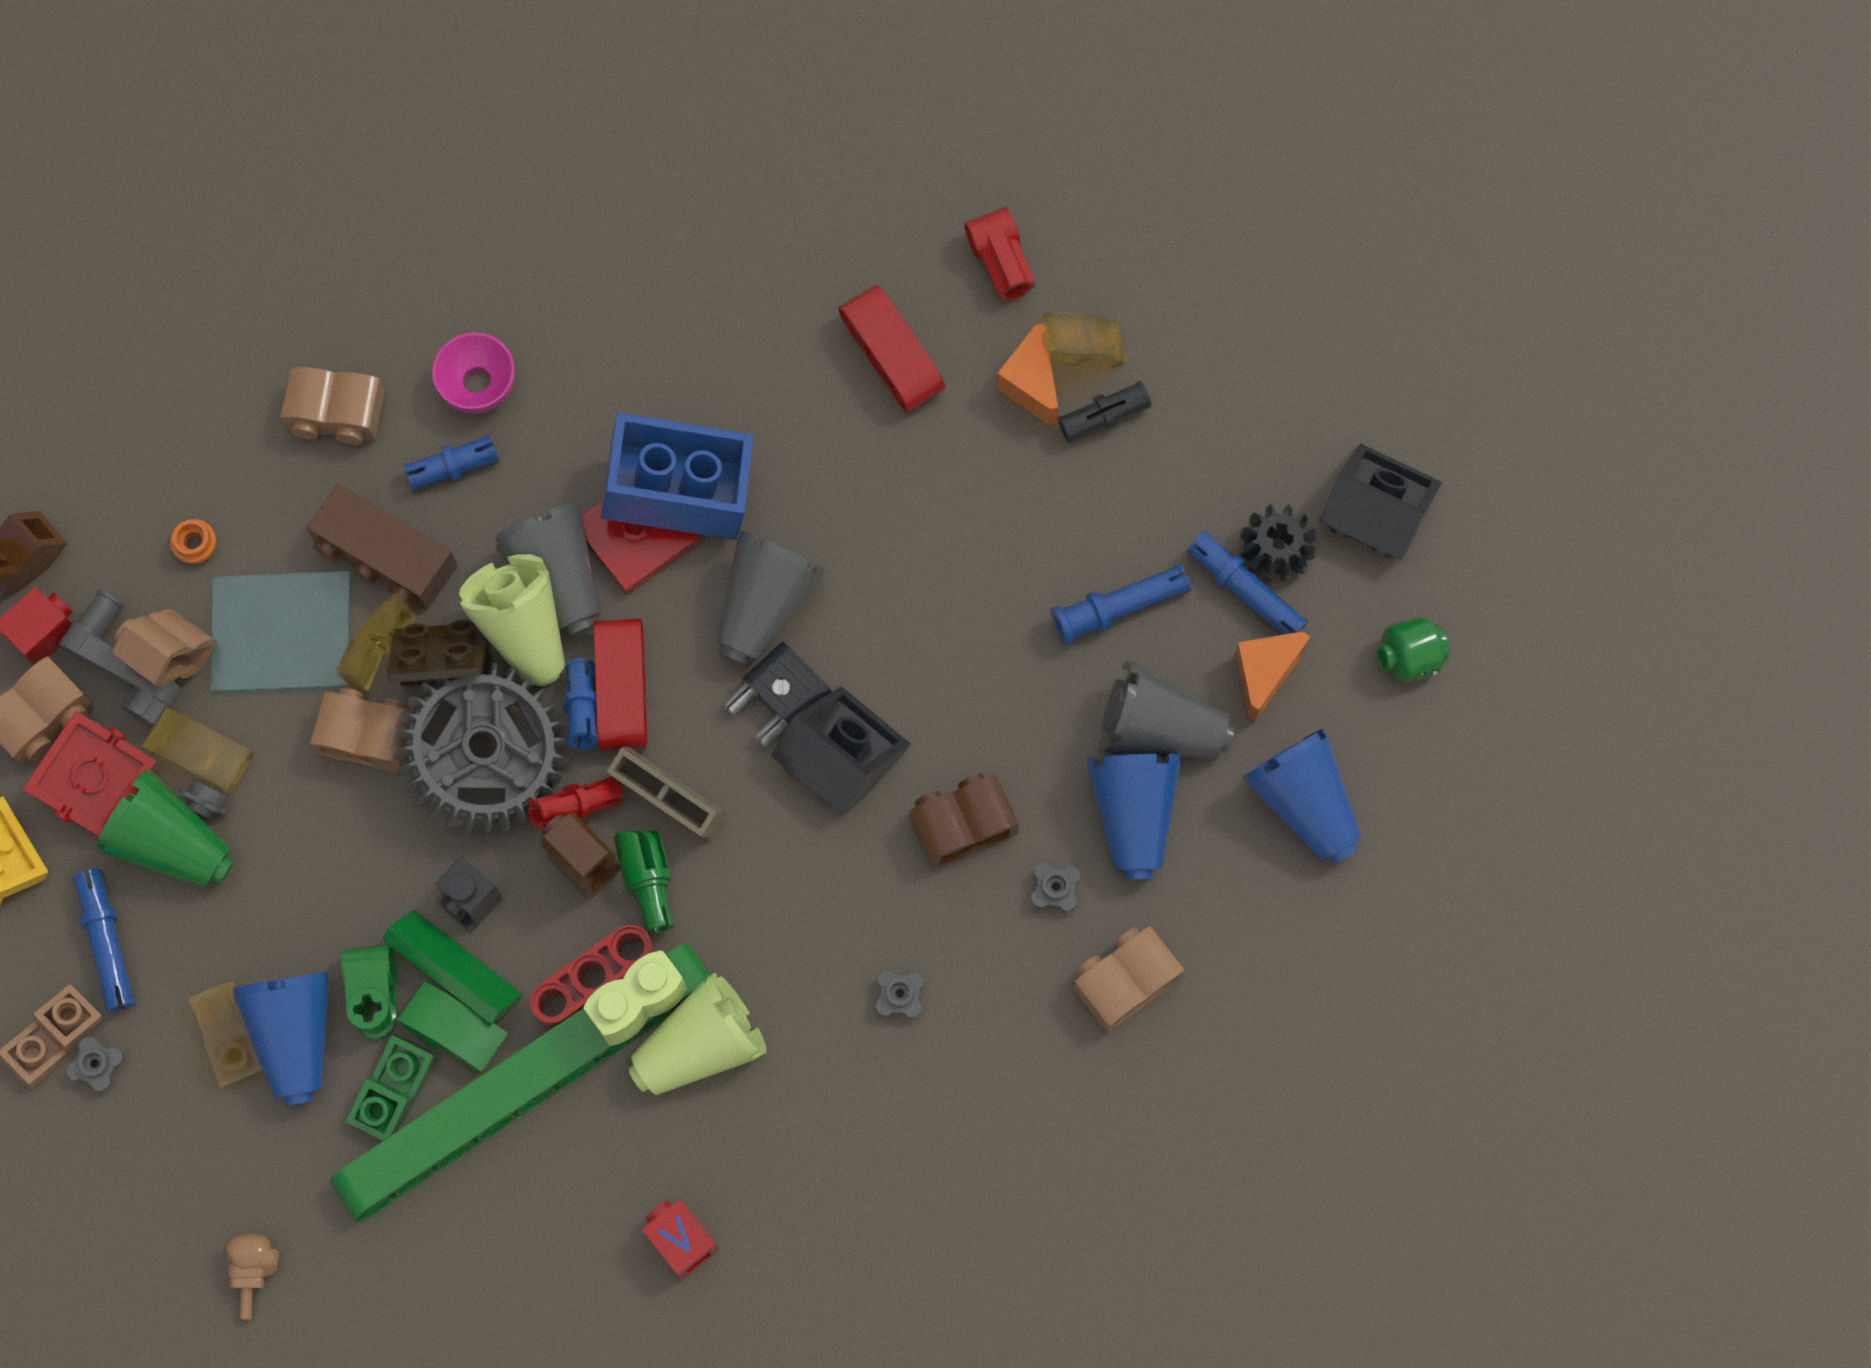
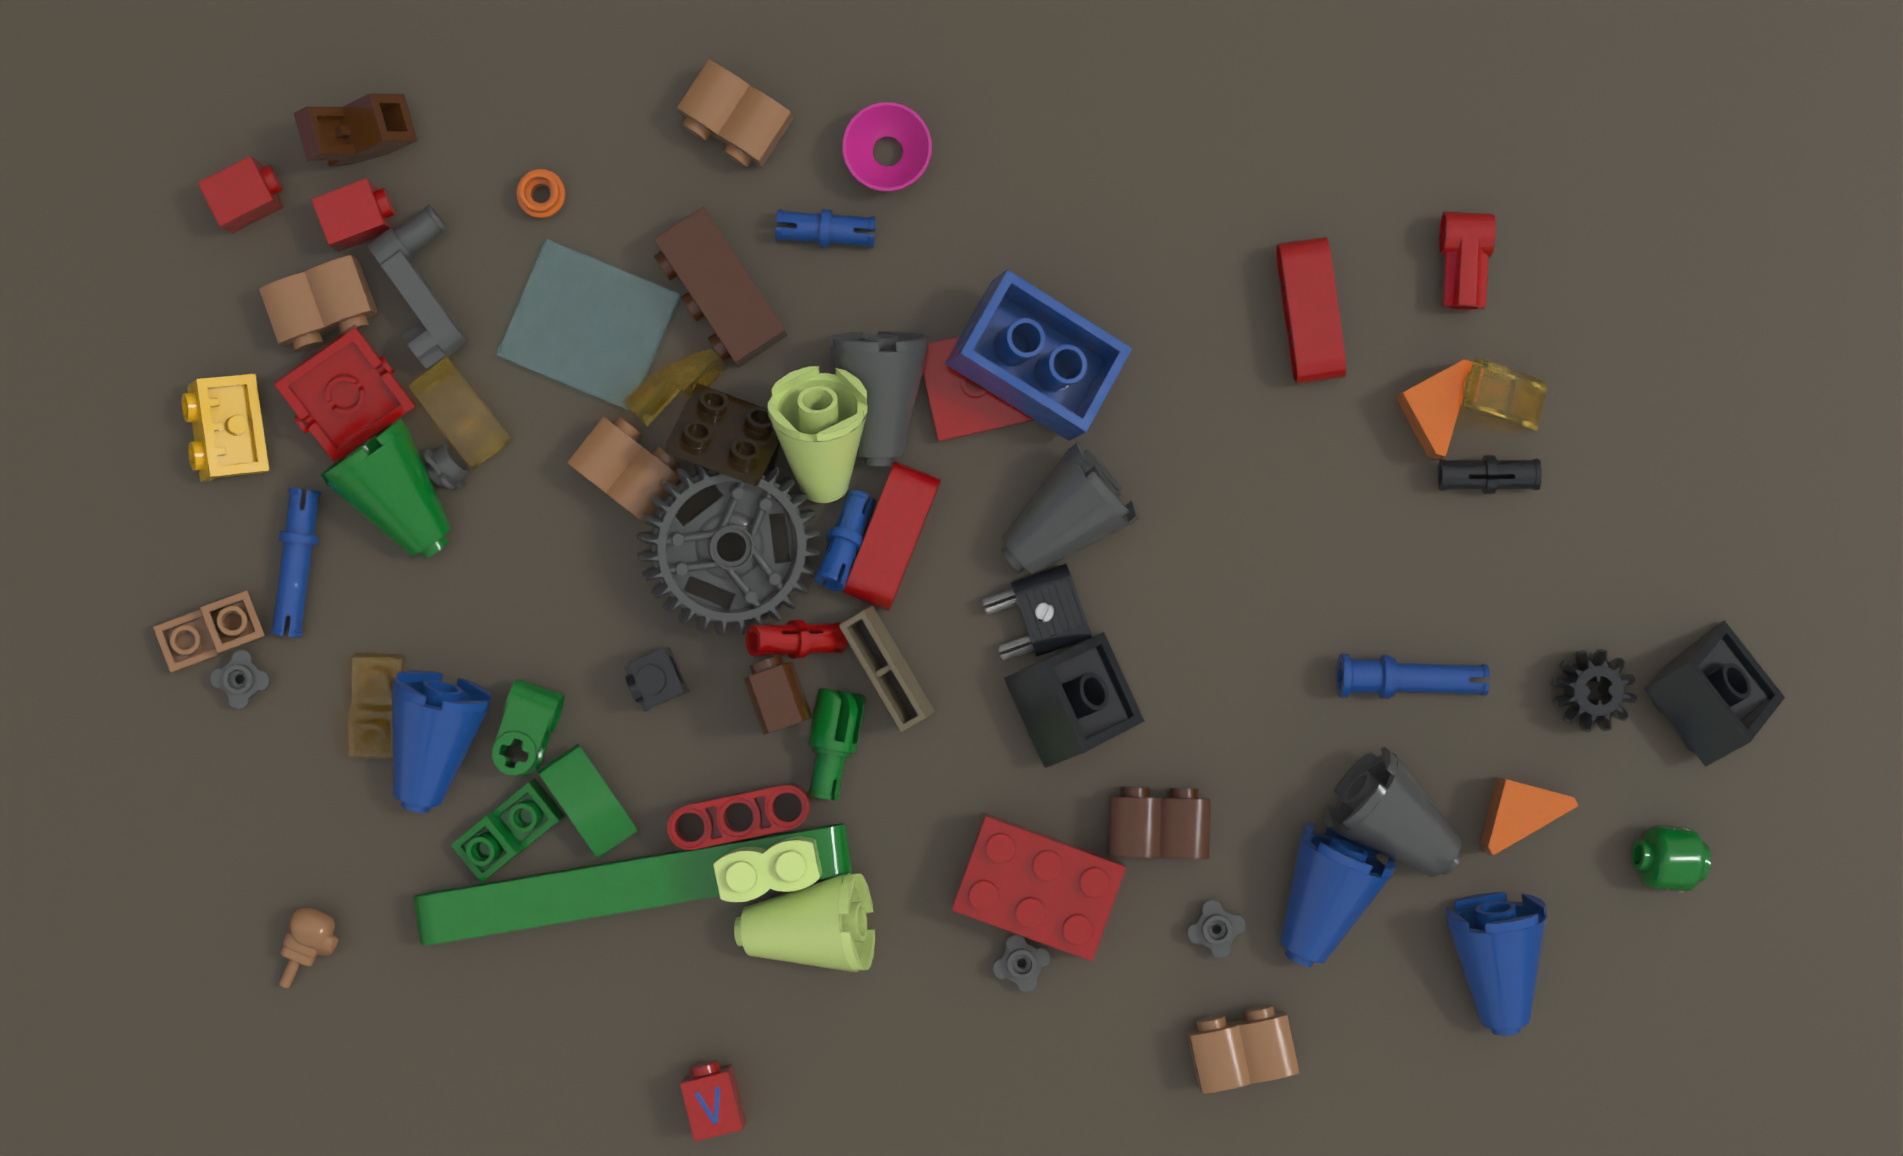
camera: 25 degrees right, 15 degrees up
medium nougat brick [111,609,217,687] -> none
green tile [382,910,523,1024] -> none
blue pin [1186,530,1309,635] -> none
none -> red brick [952,813,1126,962]

